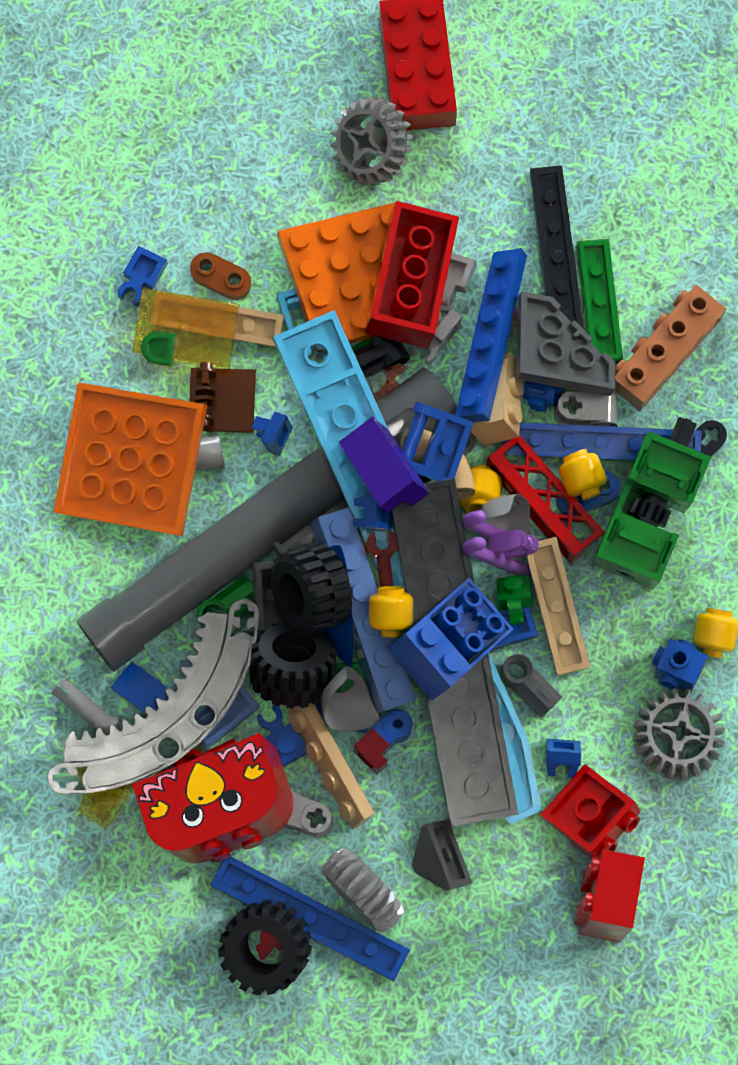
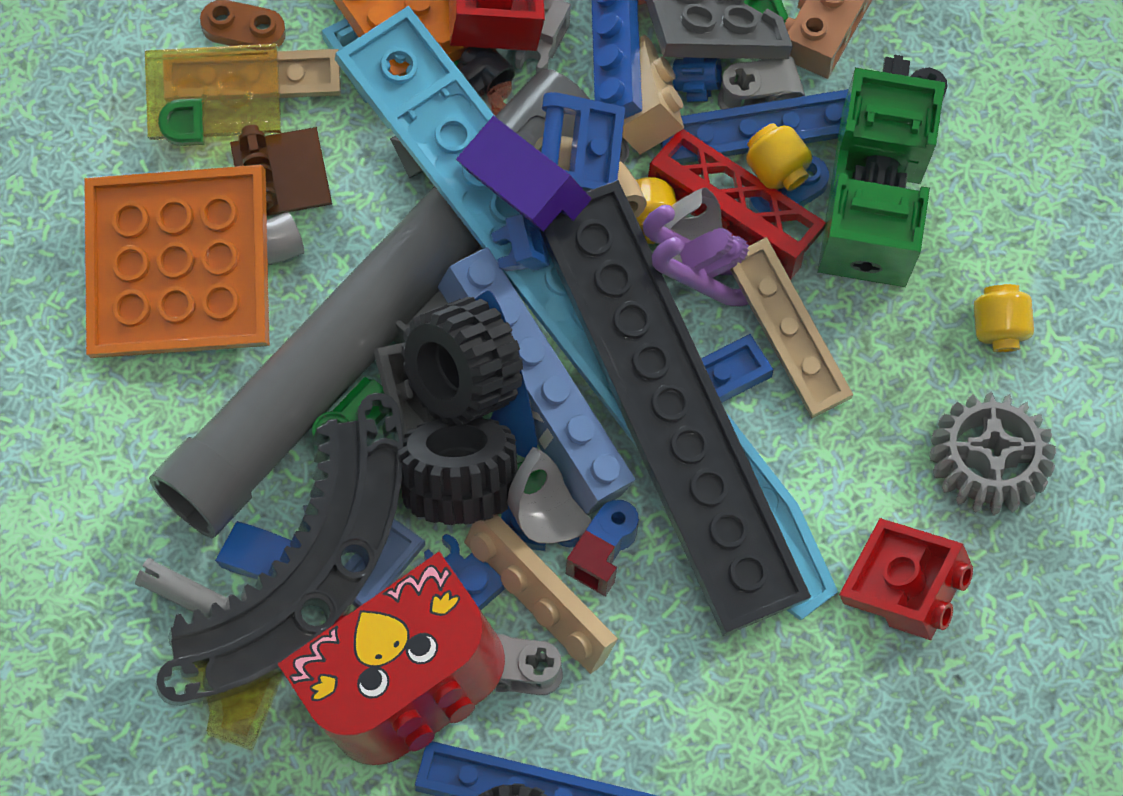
camera: 15 degrees left, 10 degrees down
blue plate [118,246,168,307] -> none
blue tile [251,412,293,456] -> none
light grey gear [322,848,404,933] -> none
clear red bar [365,530,399,587] -> none
yellow head [369,586,413,637] -> none
blue slope [388,578,513,701] -> none
dark grey slope [412,819,472,891] -> none
green plate [496,574,533,625] -> none
dark grey piece [499,654,562,718] -> none
blue tile [545,739,582,777] -> none
red brick [574,849,645,943] -> none
blue brick [652,638,708,693] -> none

